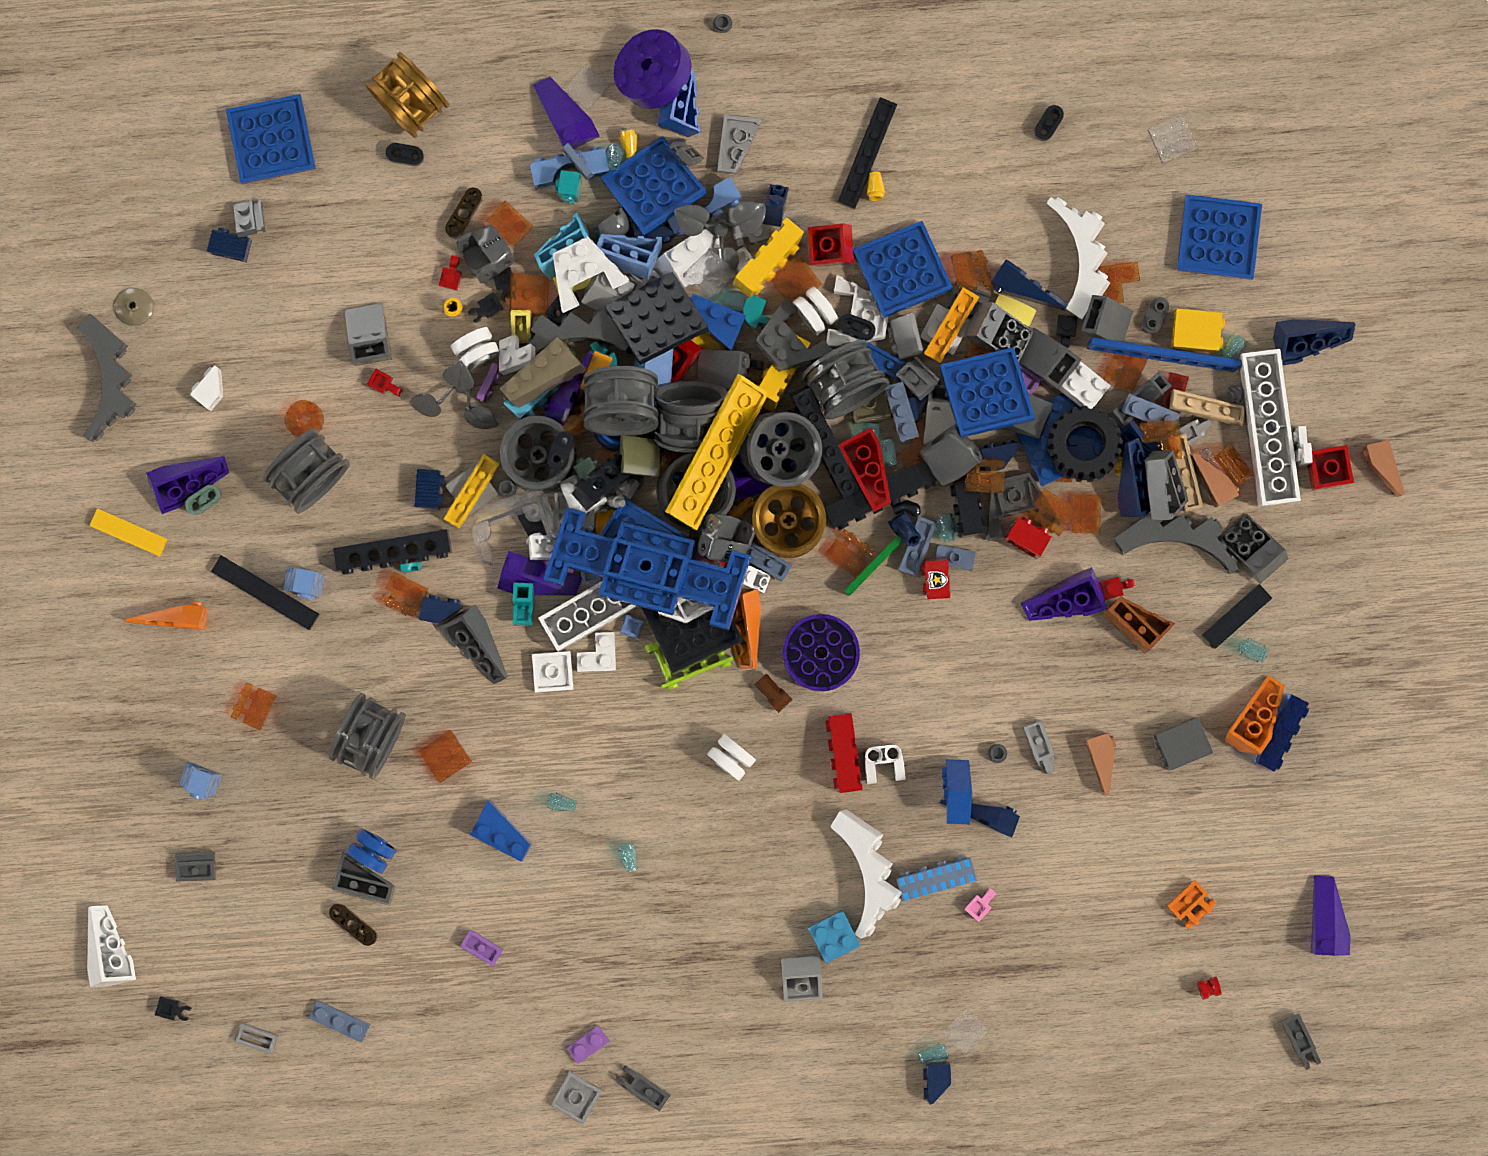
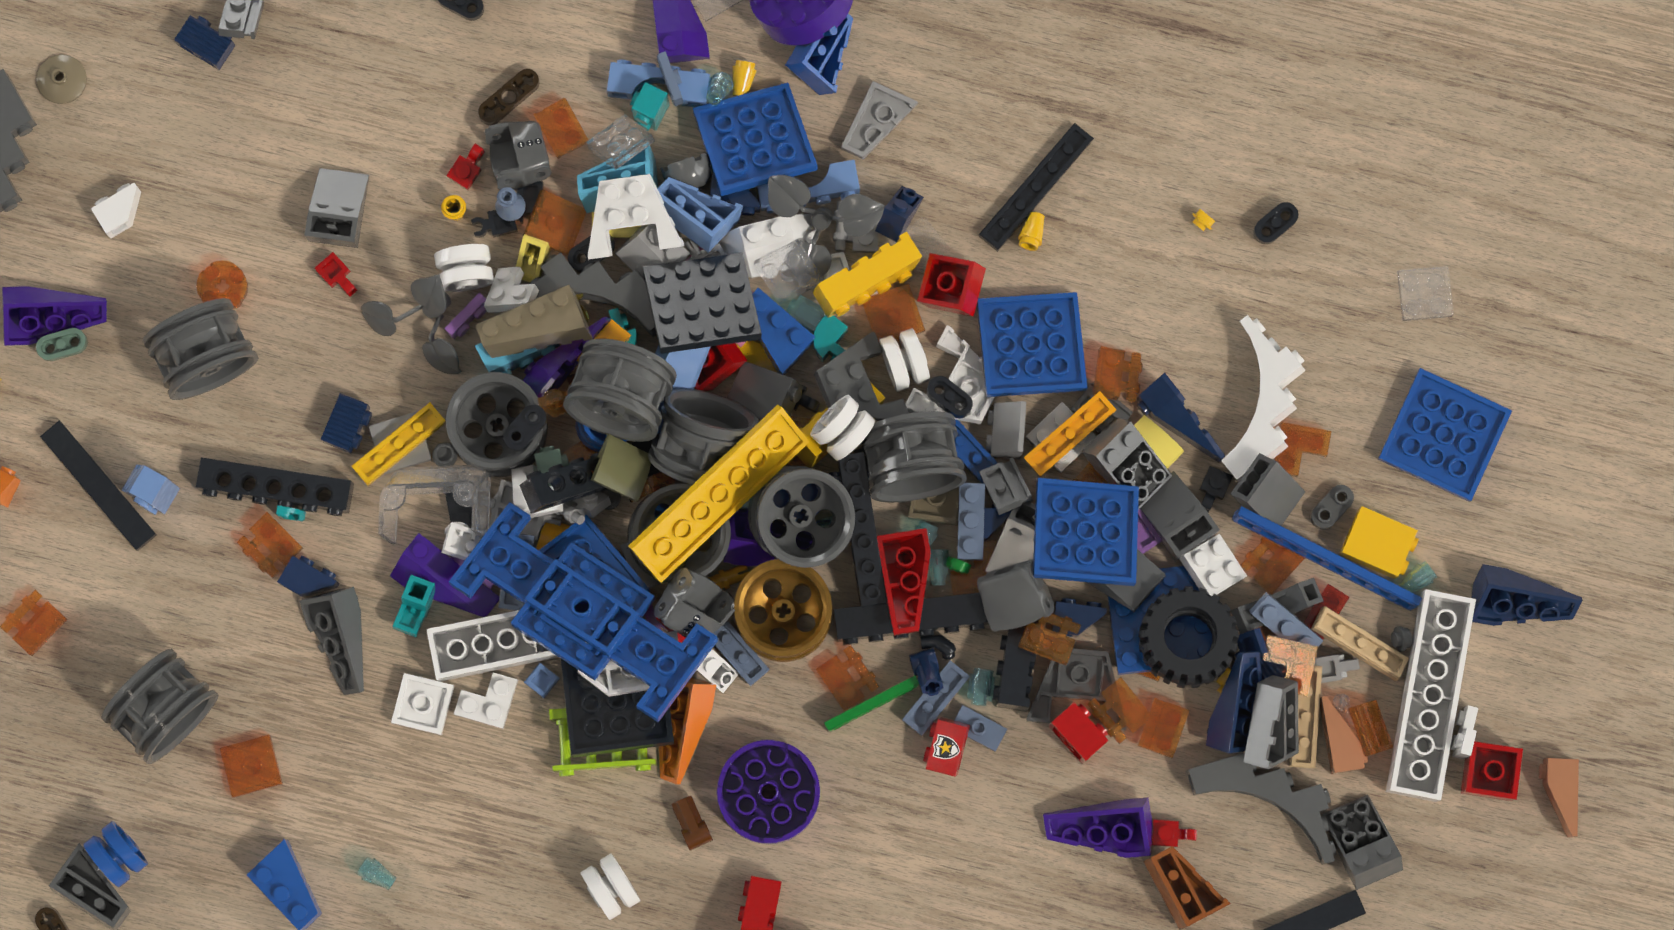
camera: 15 degrees right, 5 degrees down
dark grey plate [669,139,704,166] -> none
none -> sand blue piece [495,187,525,221]
none -> clear plate [586,114,655,170]
none -> white wheel [810,395,875,460]
none -> green tile [945,556,972,575]
none -> yellow plate [1192,209,1215,231]

